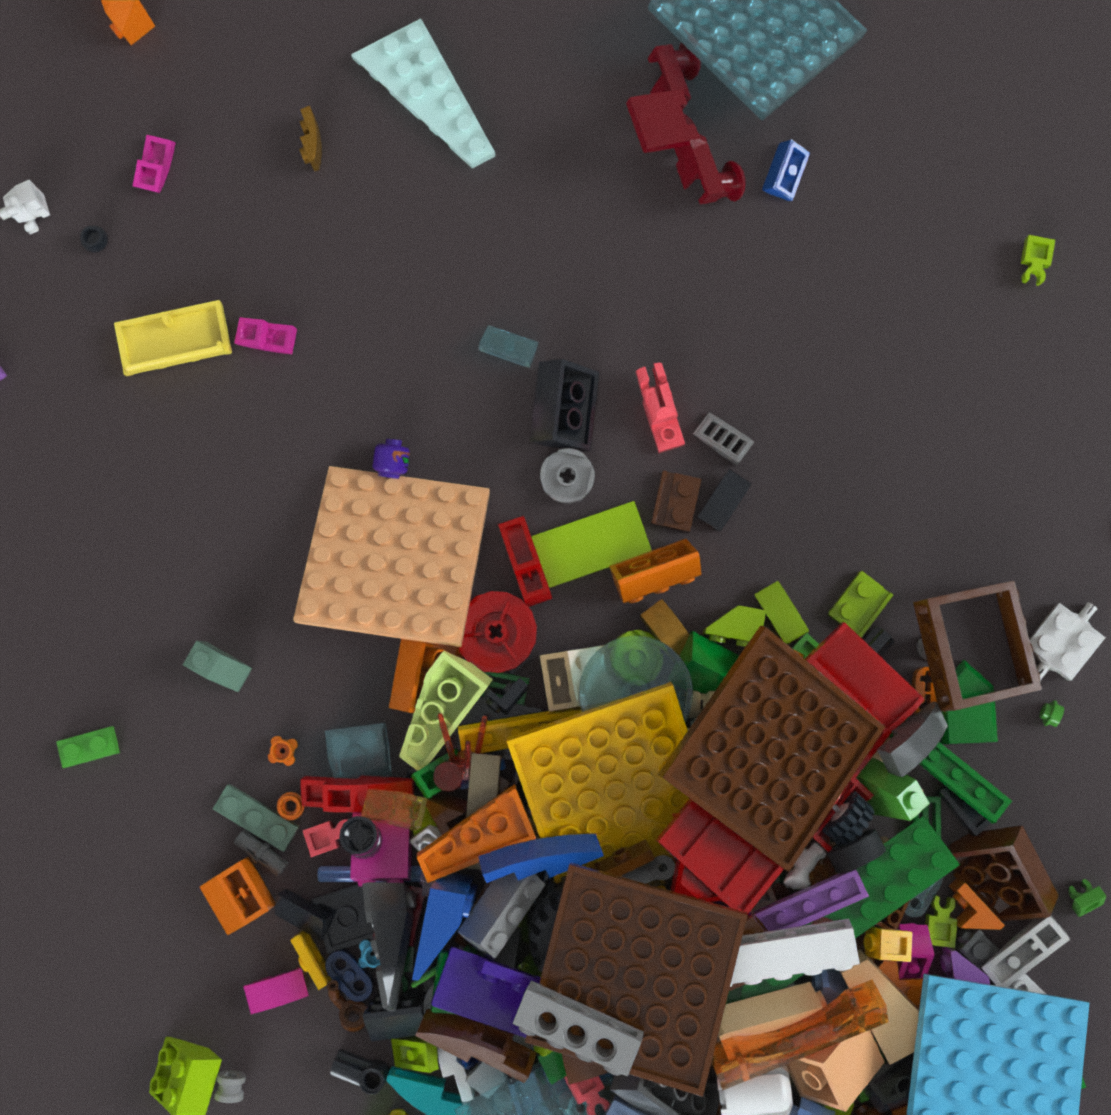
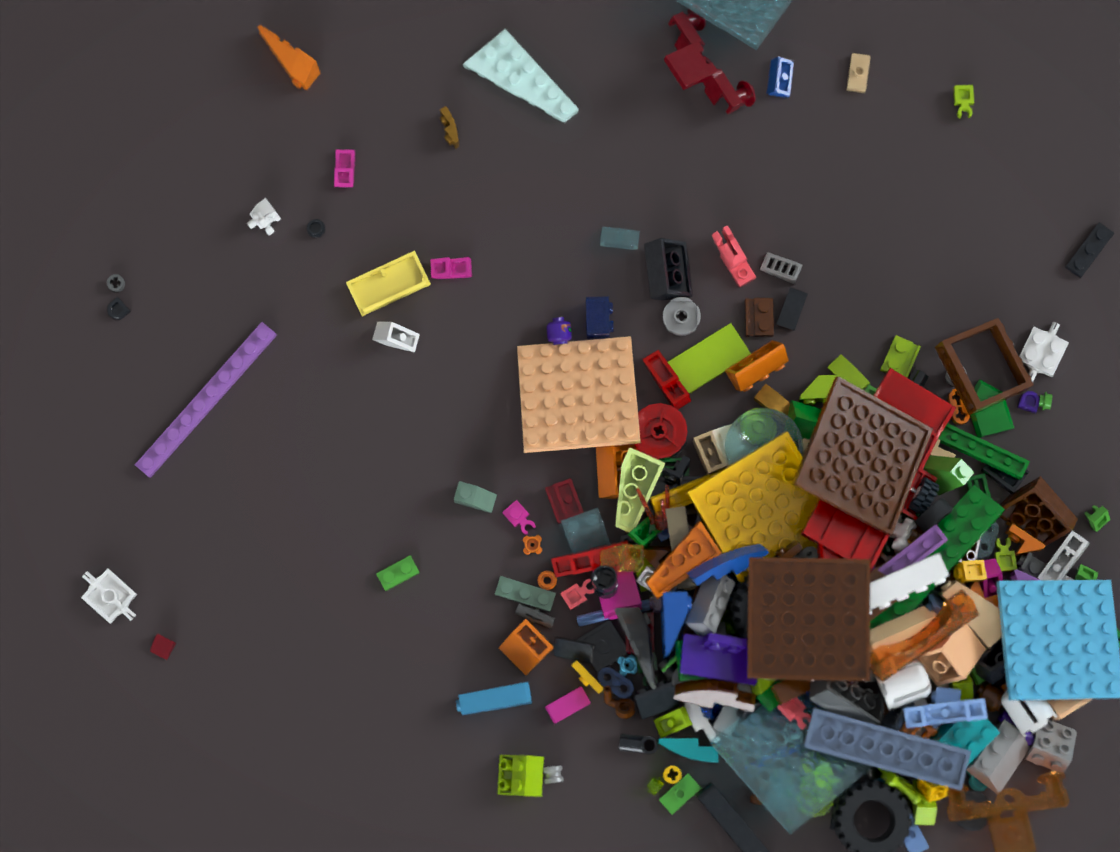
camera: 15 degrees left, 5 degrees down
clear red plate [434,761,462,792] -> none
light grey brick [513,981,644,1077] -> none
dark grey slope [877,701,948,777] -> none
none -> white slope [372,322,420,352]
none -> dark azure slope [456,682,532,715]
none -> dark pink plate [502,500,536,535]
none -> dark red plate [545,478,584,524]
none -> clear blue brick [586,297,614,339]
none -> tan plate [847,53,870,93]
none -> dark purple tile [1017,391,1040,413]
none -> bright green plate [1075,564,1098,580]

